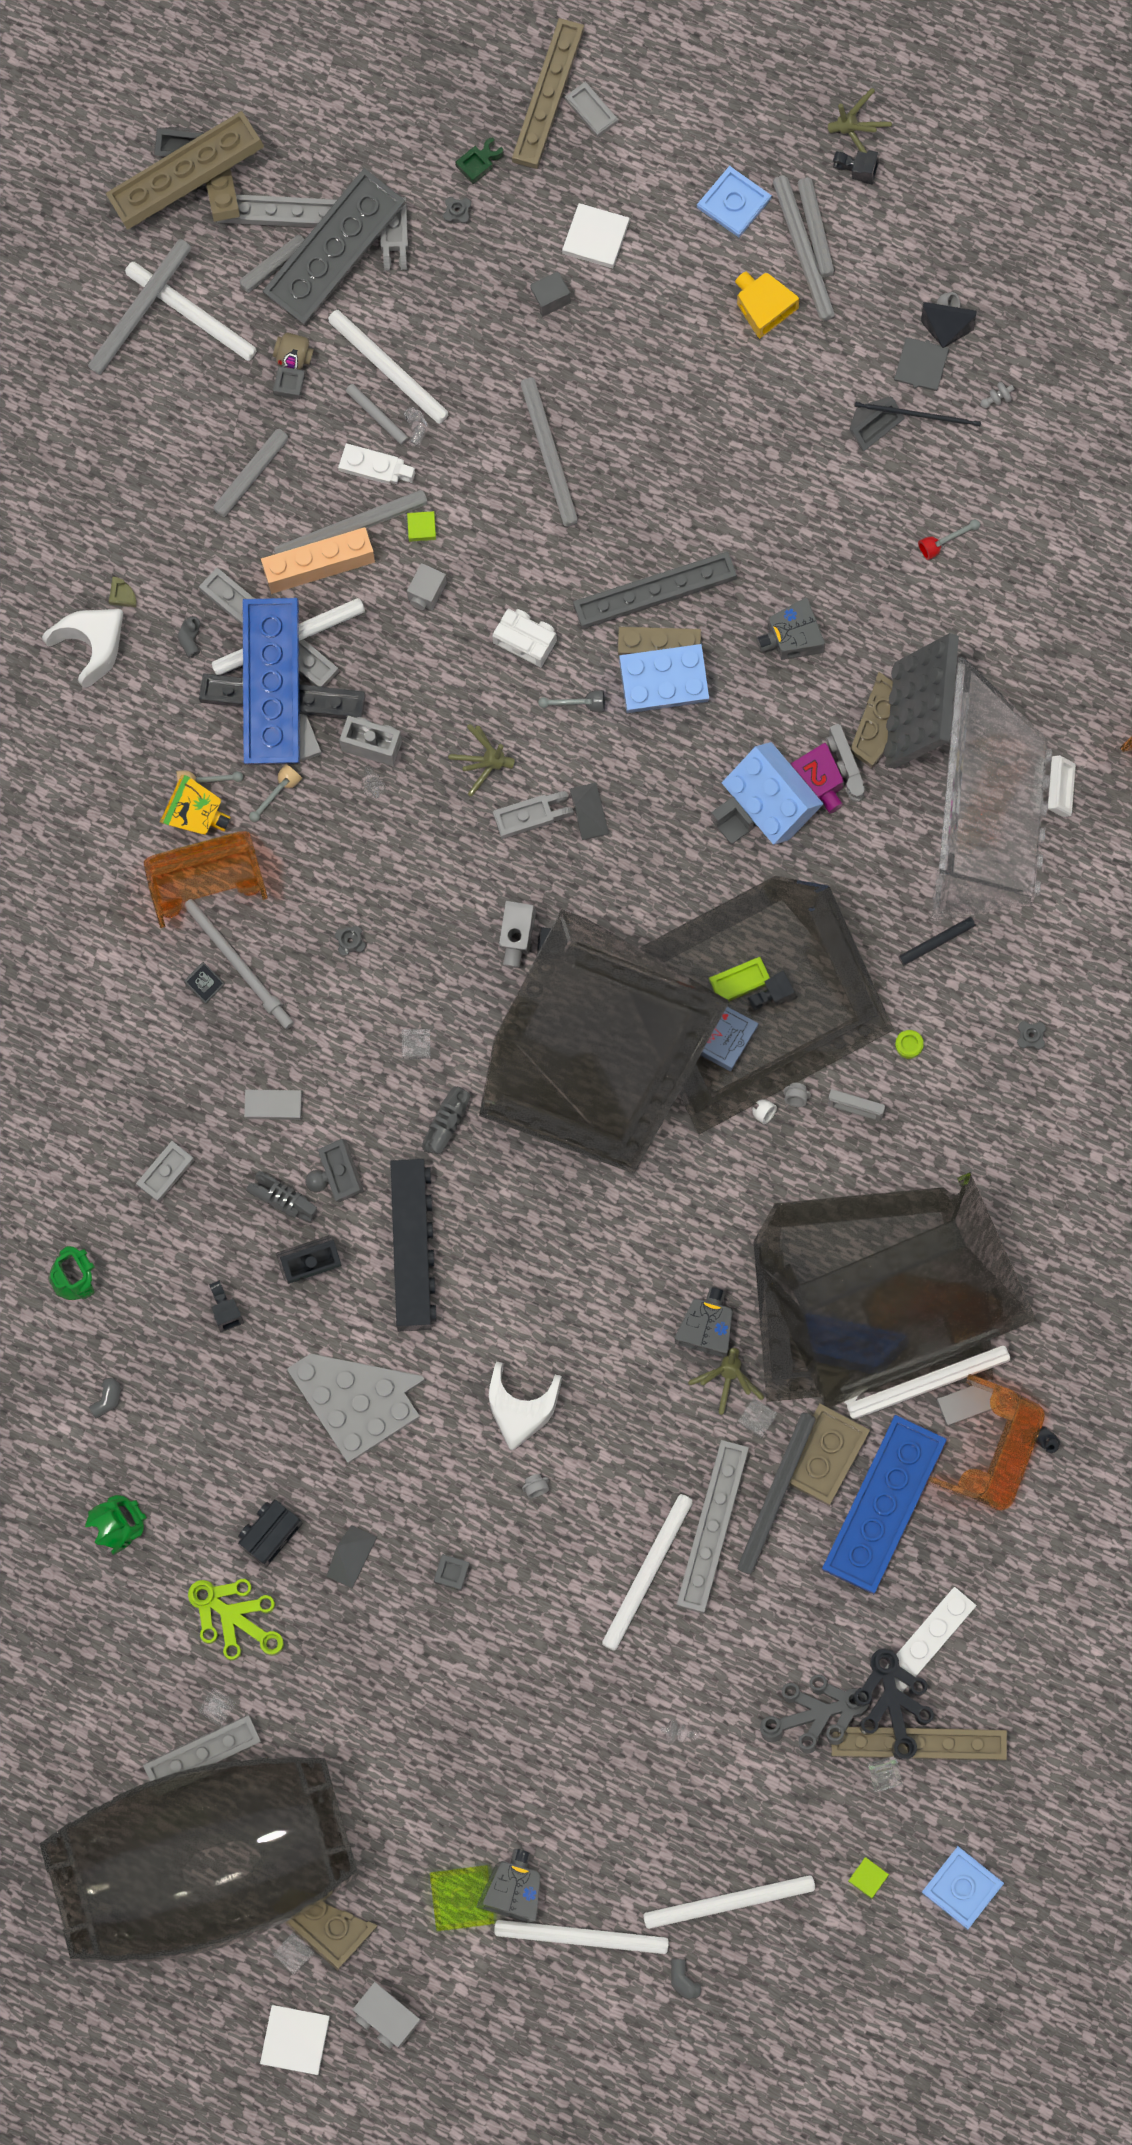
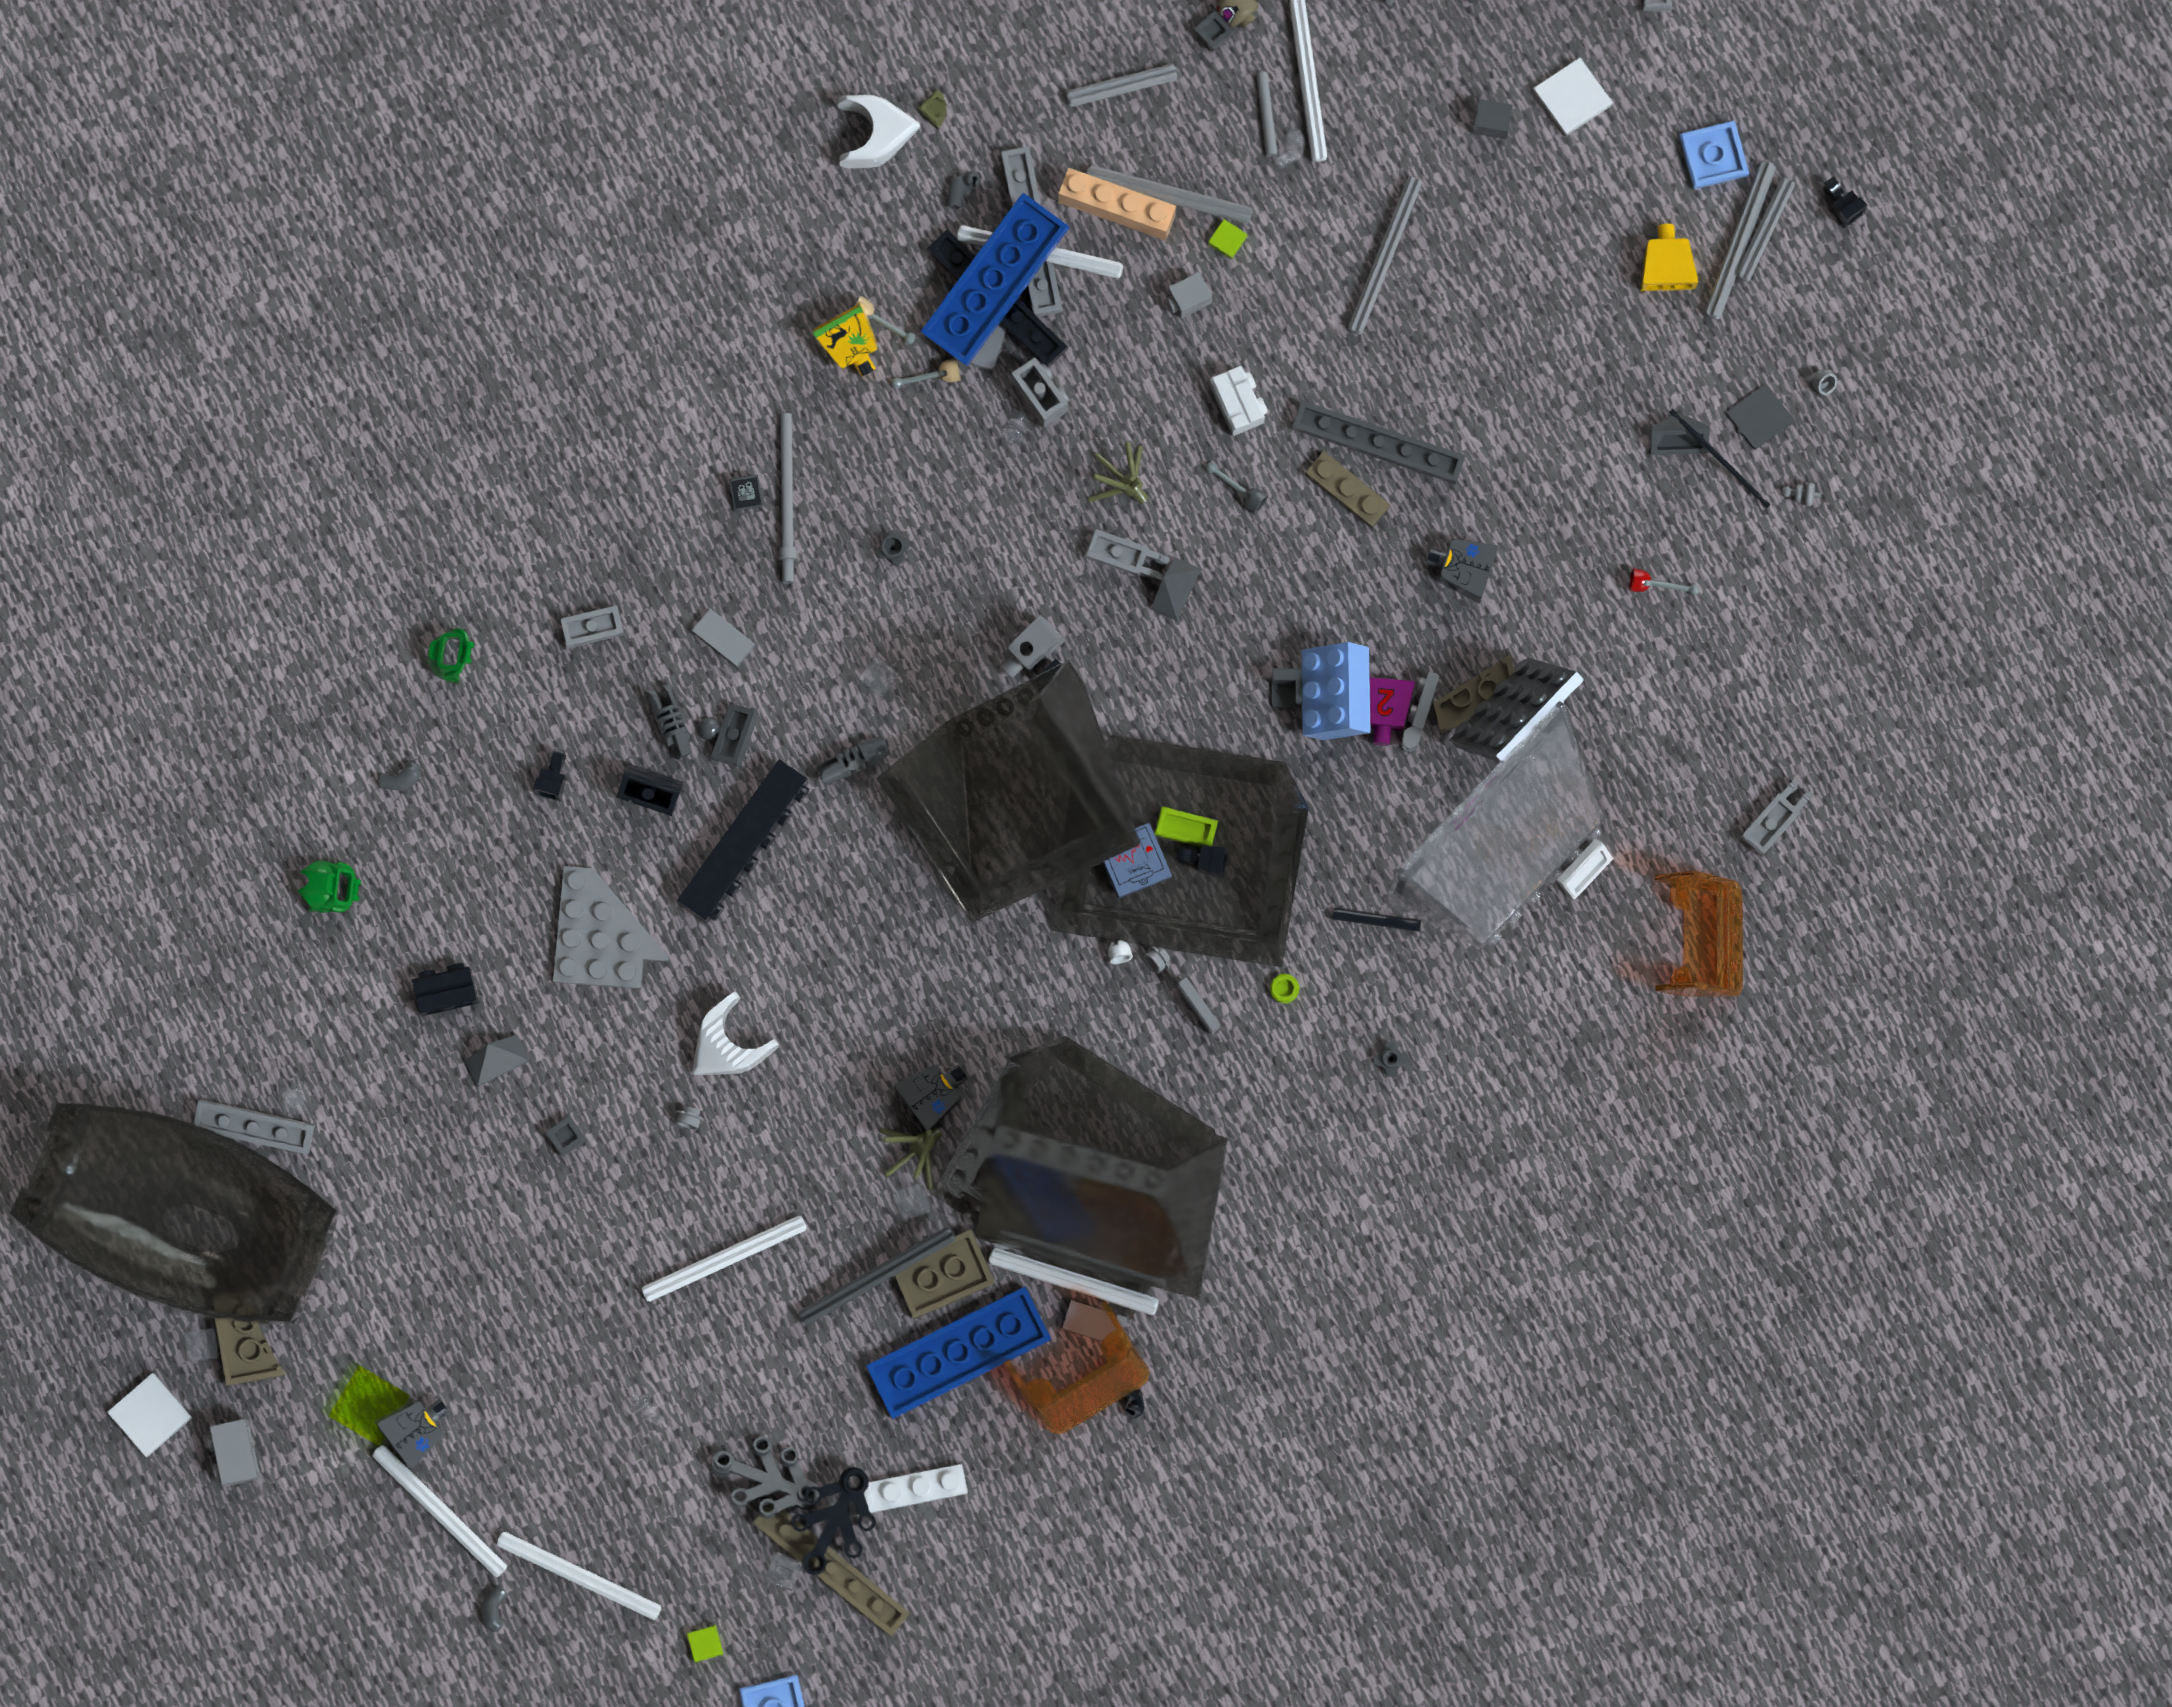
camera: 30 degrees right, 5 degrees up
clear orange windscreen [143,831,268,928] -> none
lime plant [188,1579,284,1661] -> none
white hinge [338,443,415,485] -> none
light blue brick [619,644,709,713] -> none
light grey plate [676,1440,749,1614] -> none
olive plant [828,88,892,153] -> none
black slope [921,302,977,348] -> none

